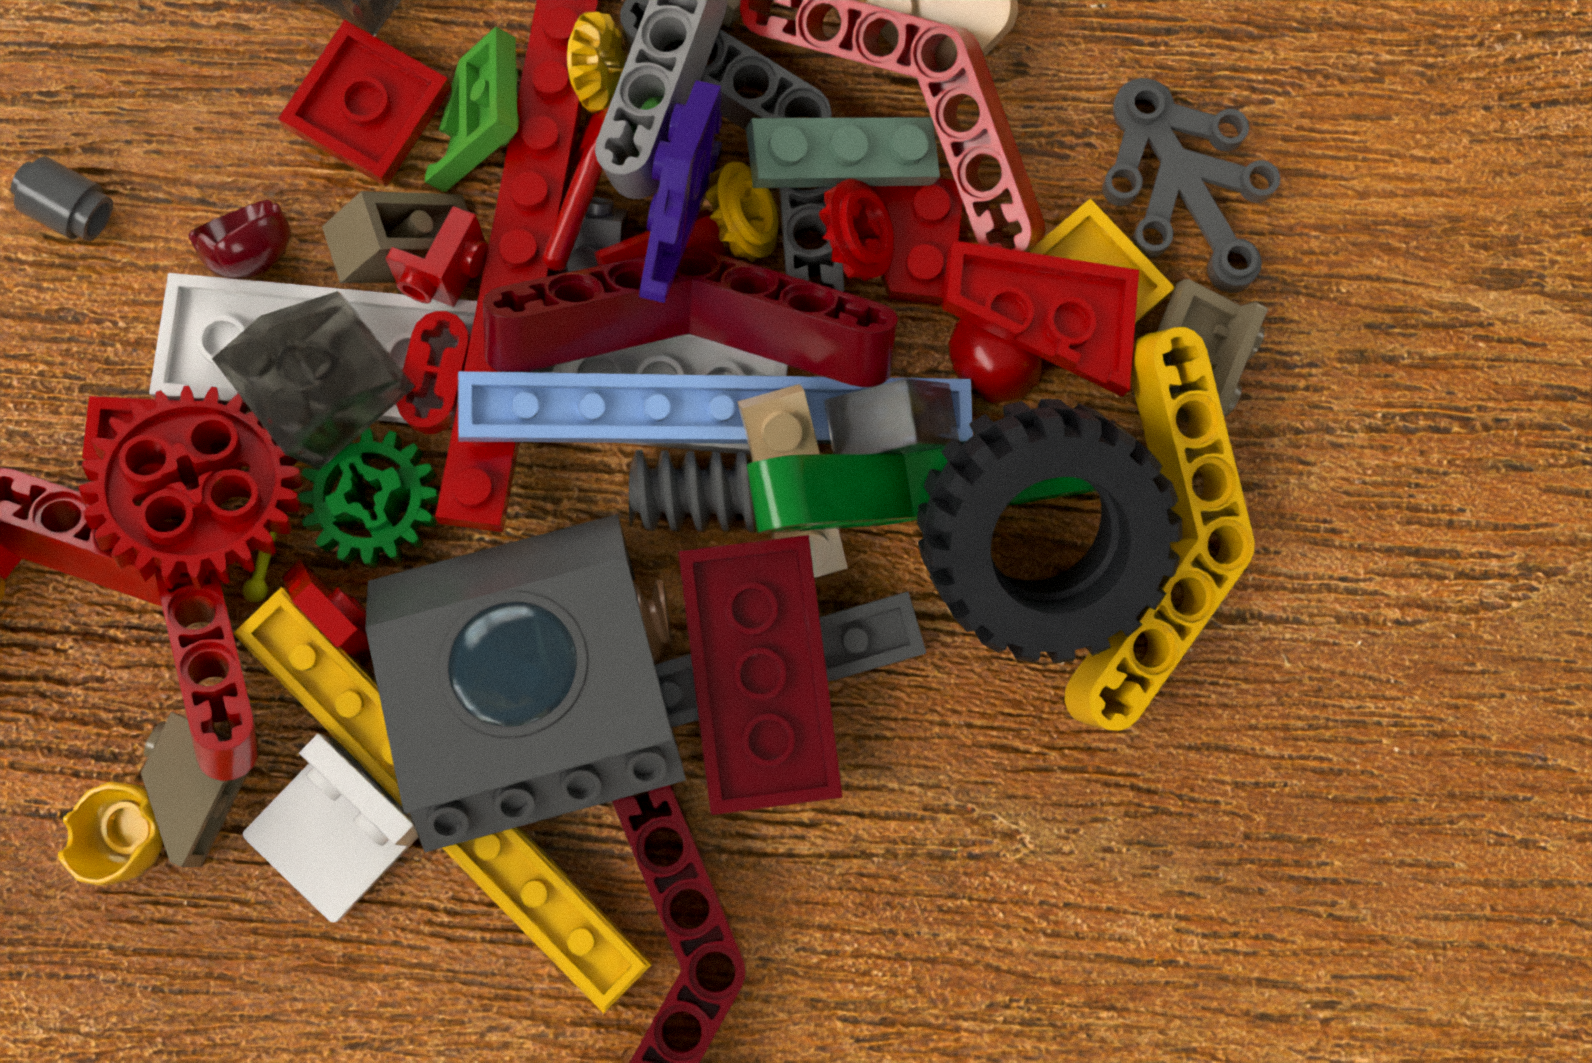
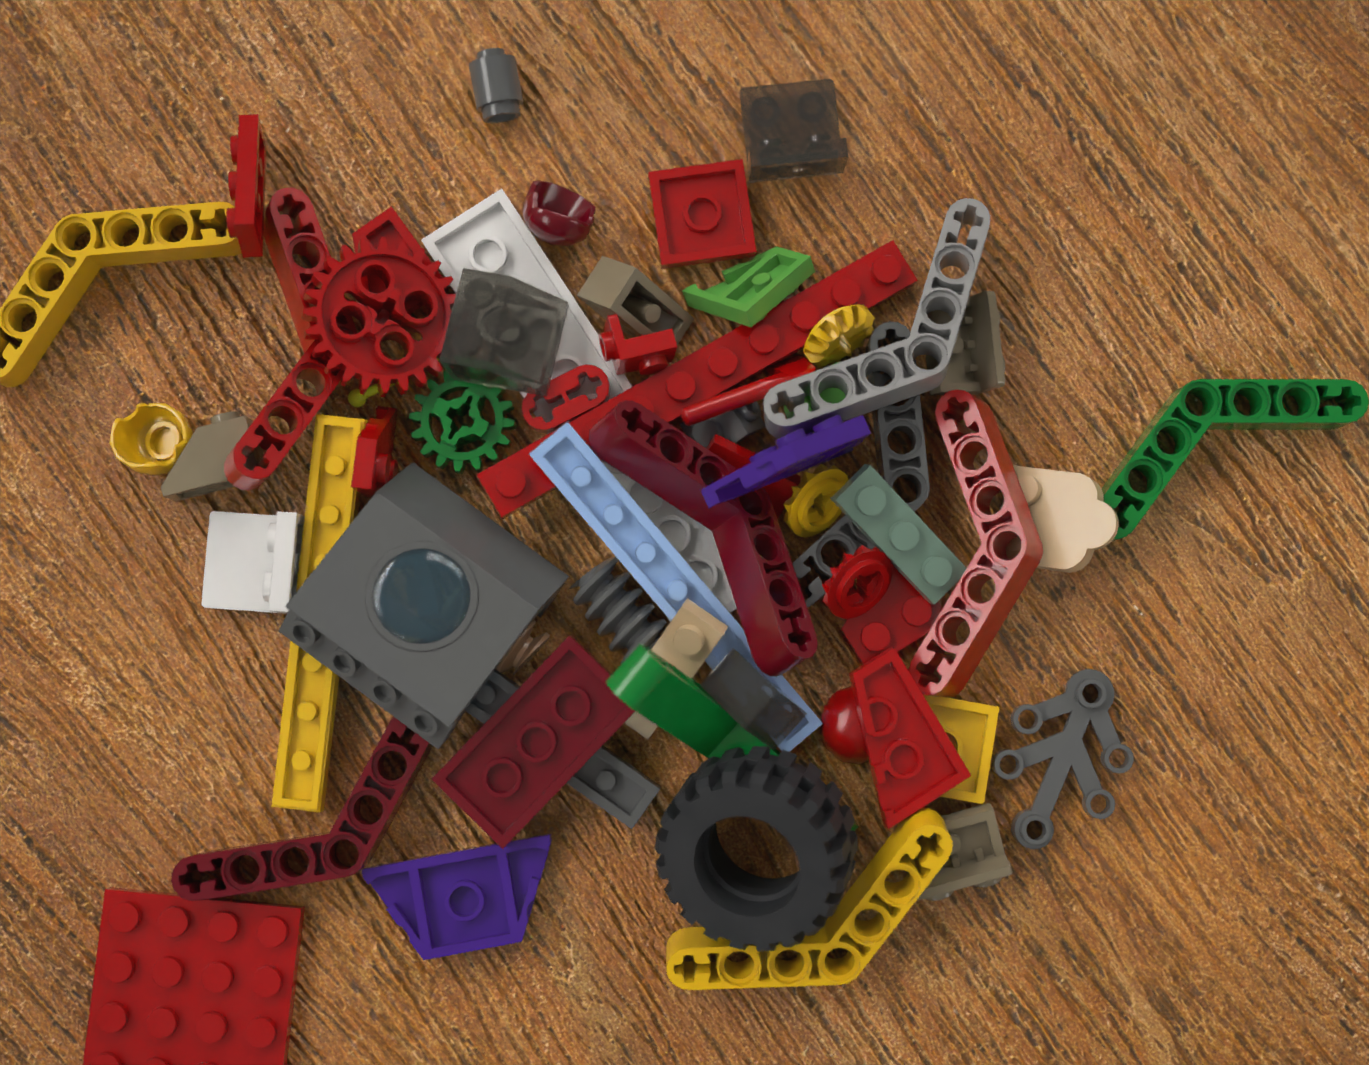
camera: 50 degrees right, 5 degrees up
none -> dark purple wing [362,833,552,960]

